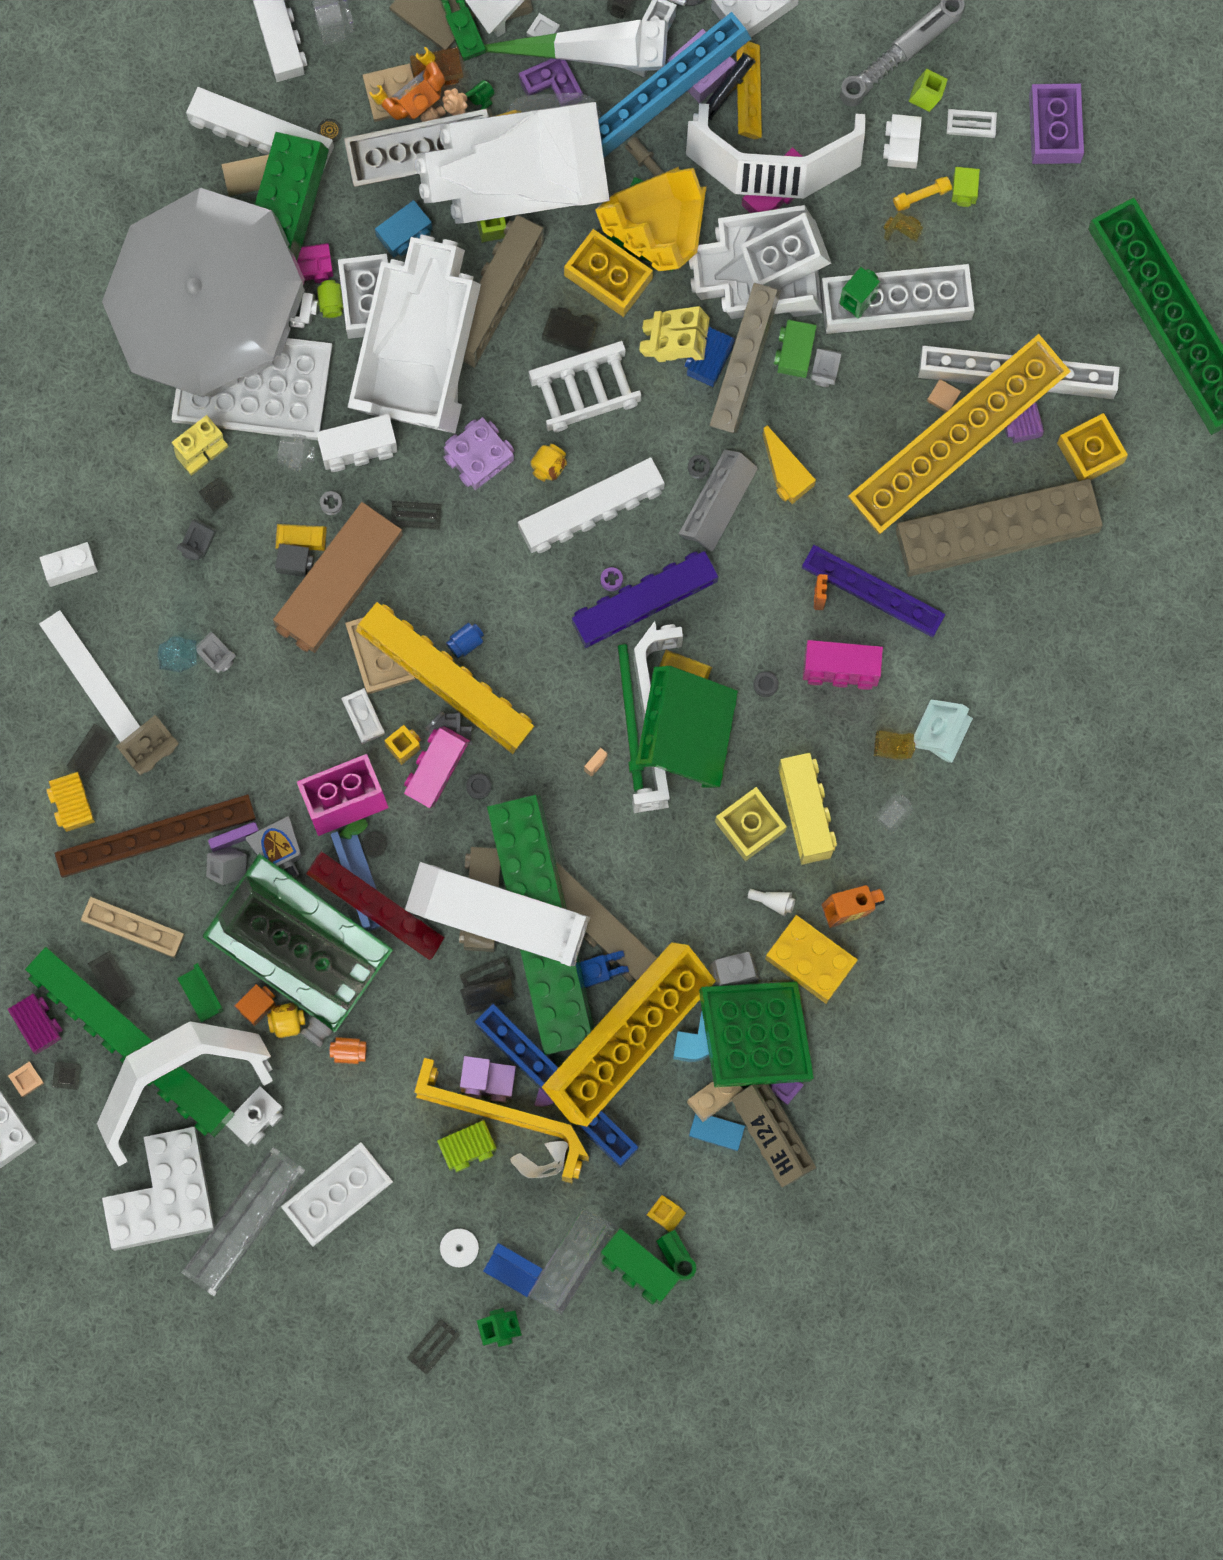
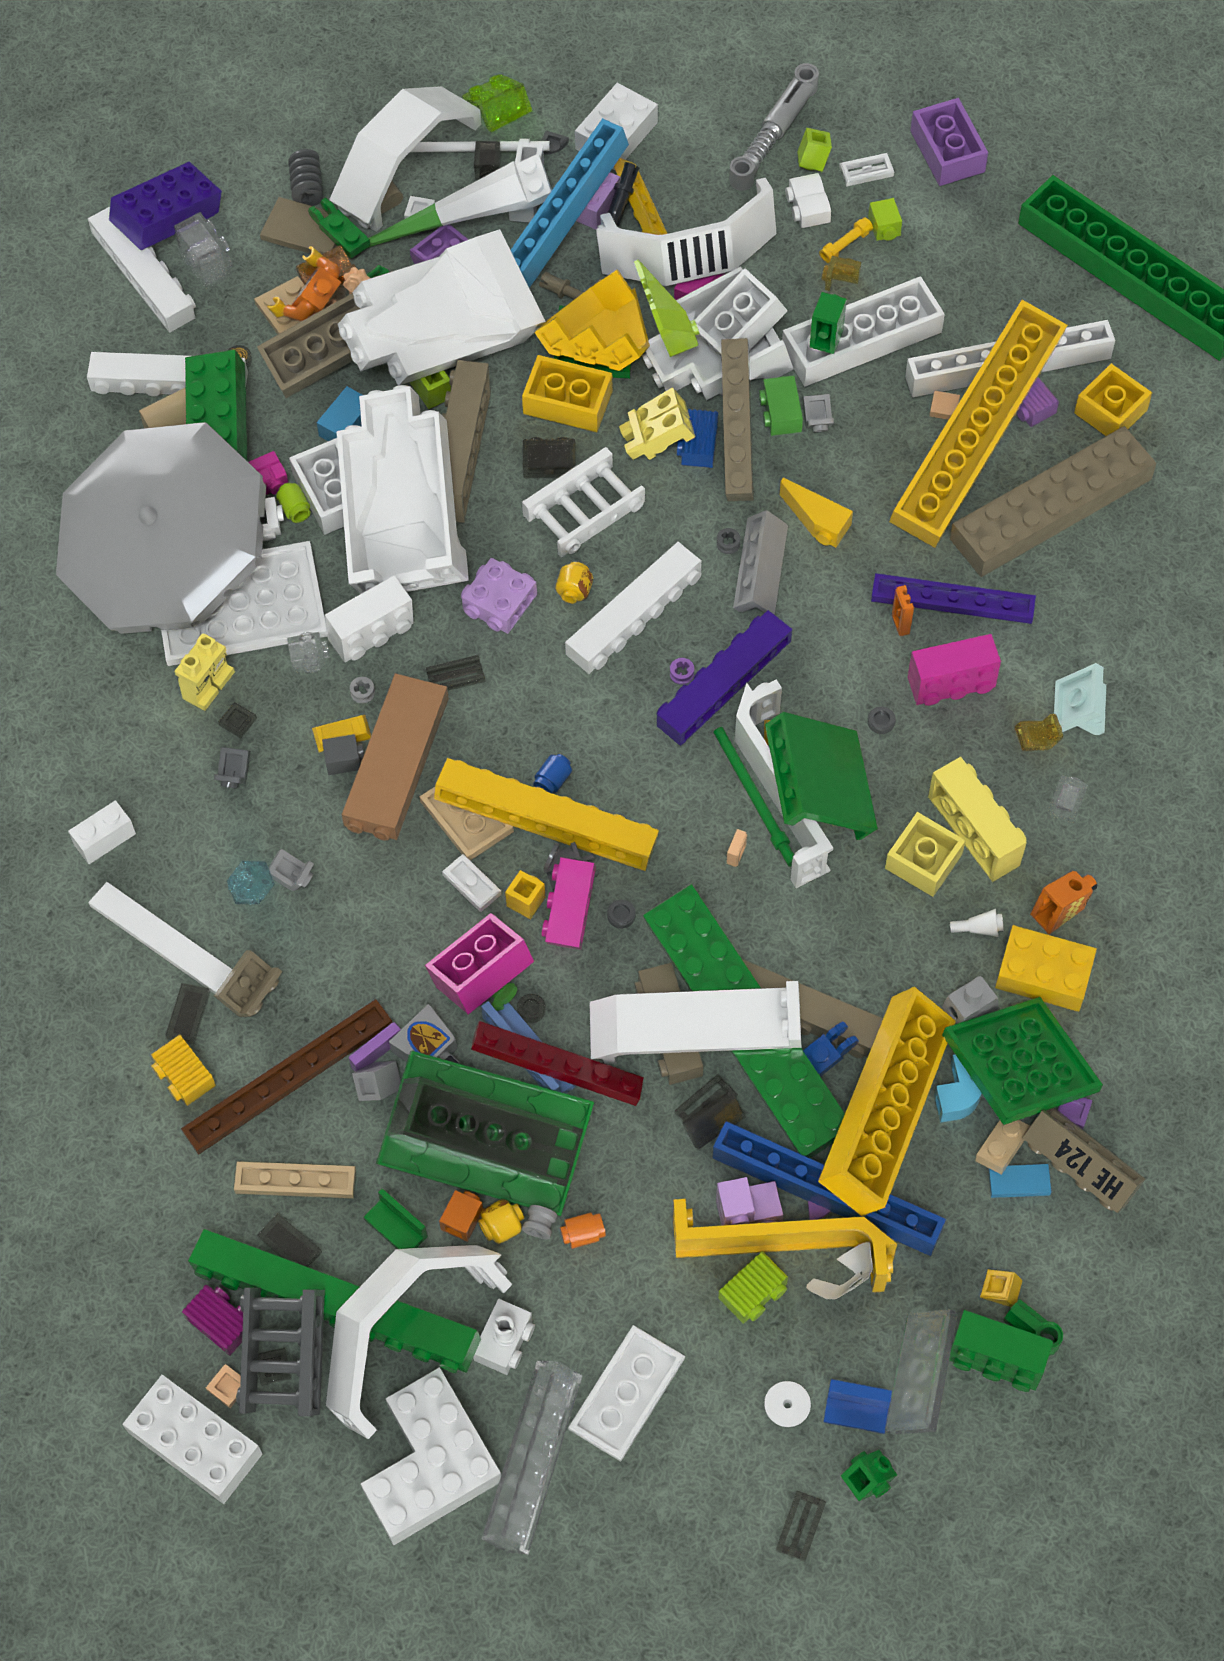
camera: 15 degrees left, 15 degrees down
none -> dark grey fence [236,1288,325,1416]
none -> lime wedge [634,259,700,357]

